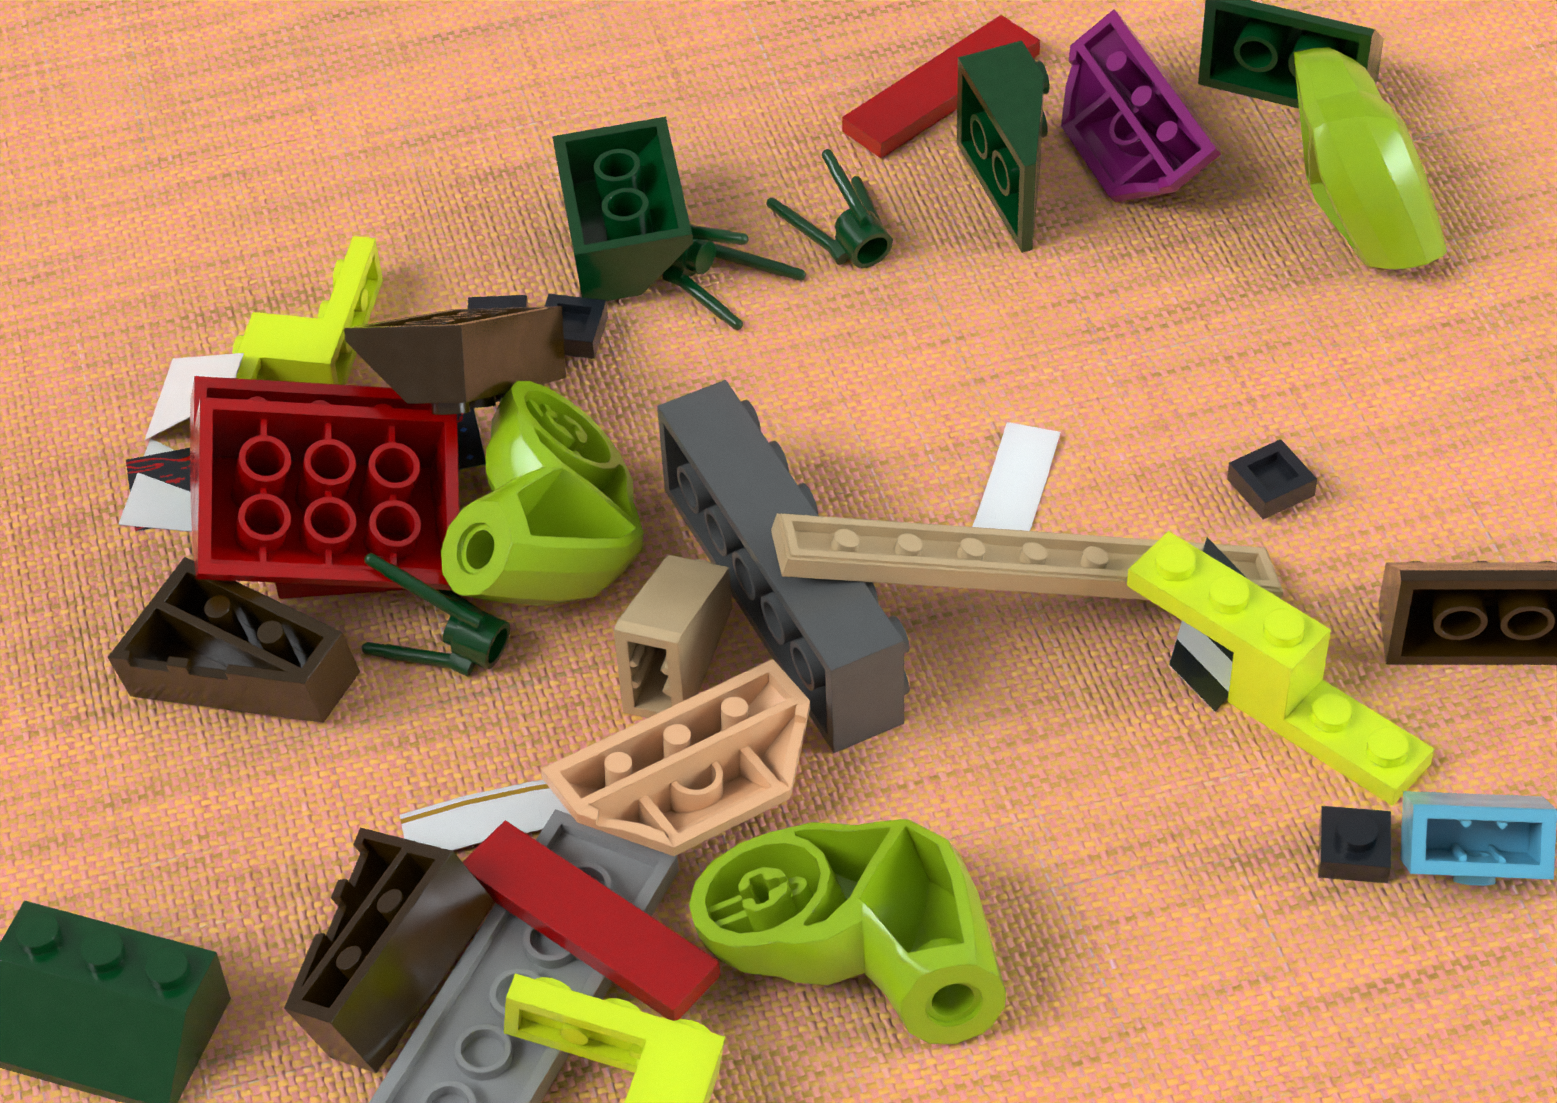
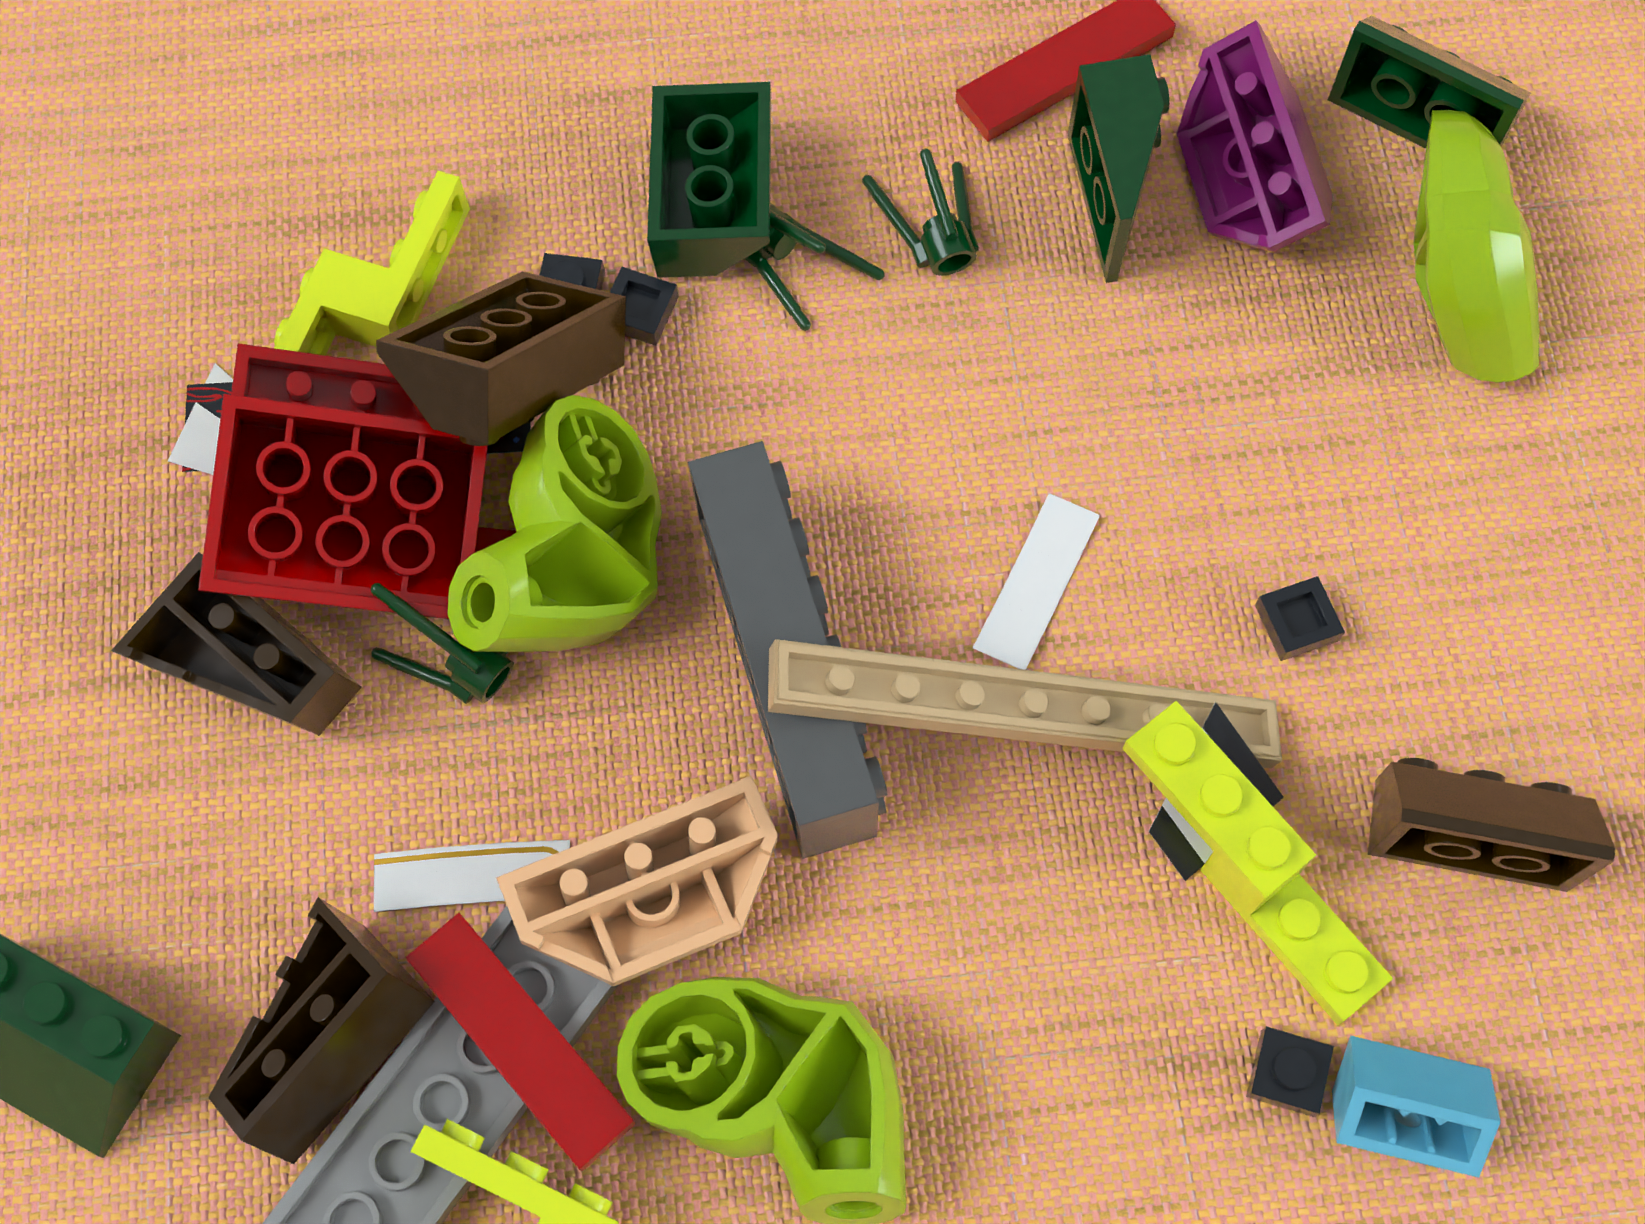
camera: 10 degrees right, 20 degrees up
white sticker [145,353,244,440] -> none
tan slope [614,555,732,718] -> none

